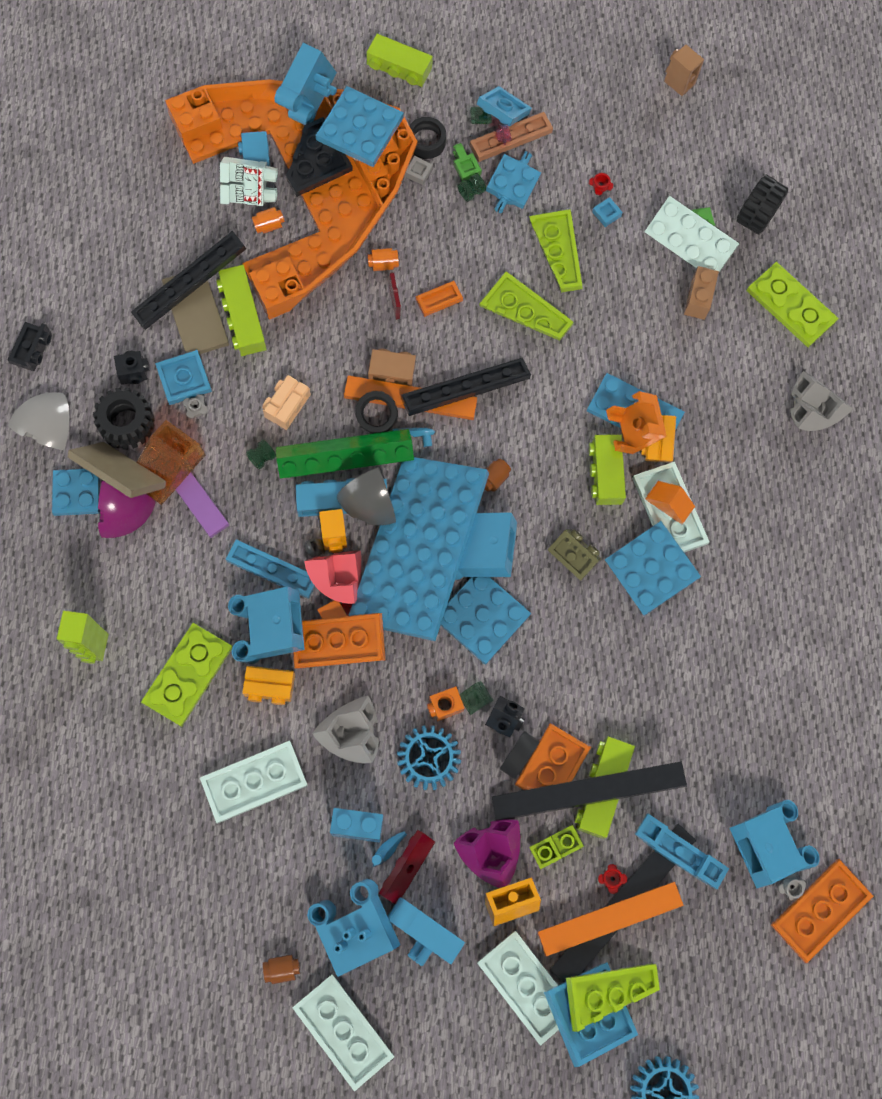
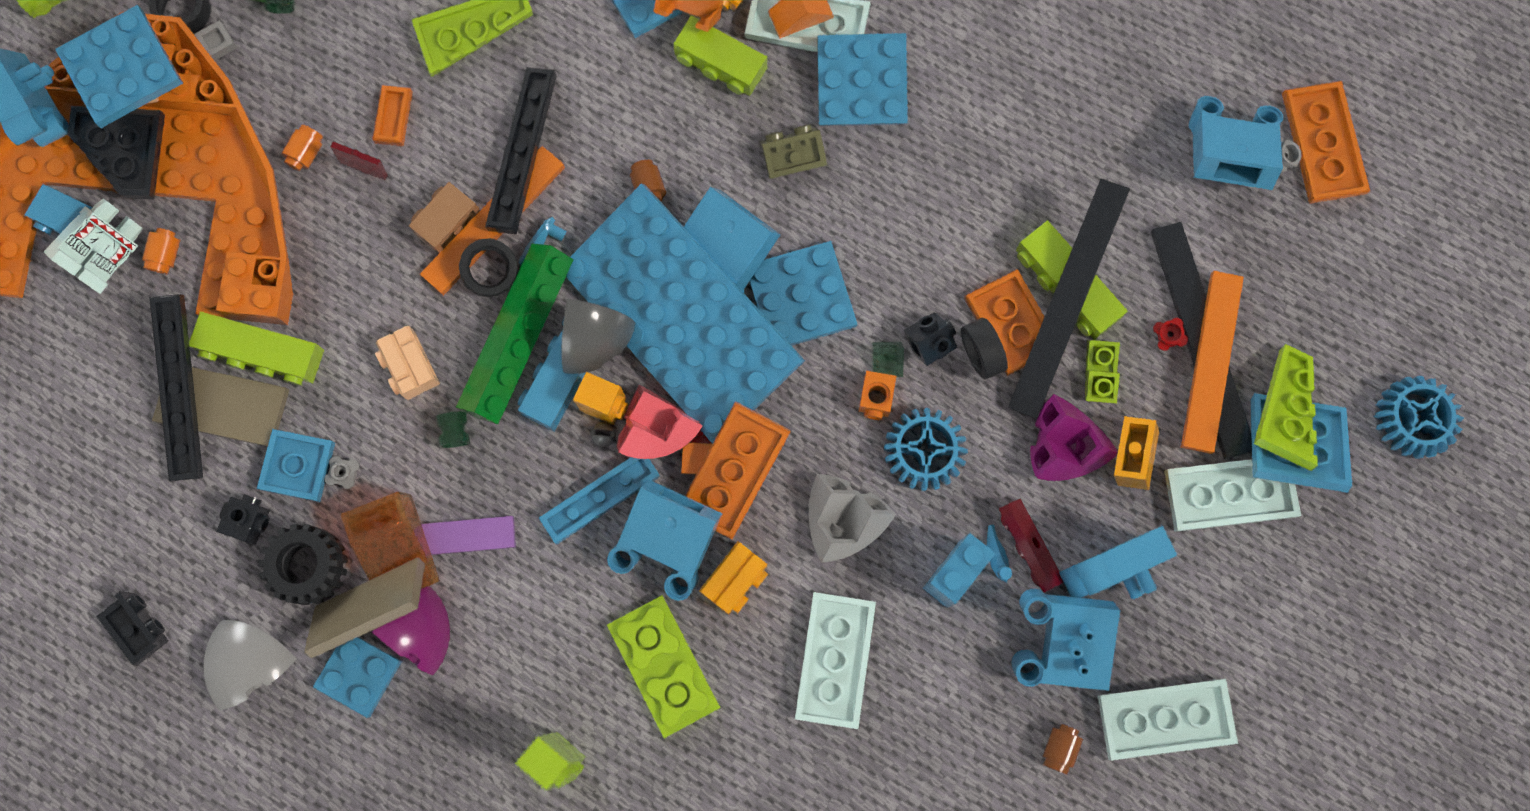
camera: 50 degrees left, 5 degrees up
dark azure slope [635,813,729,889] -> none

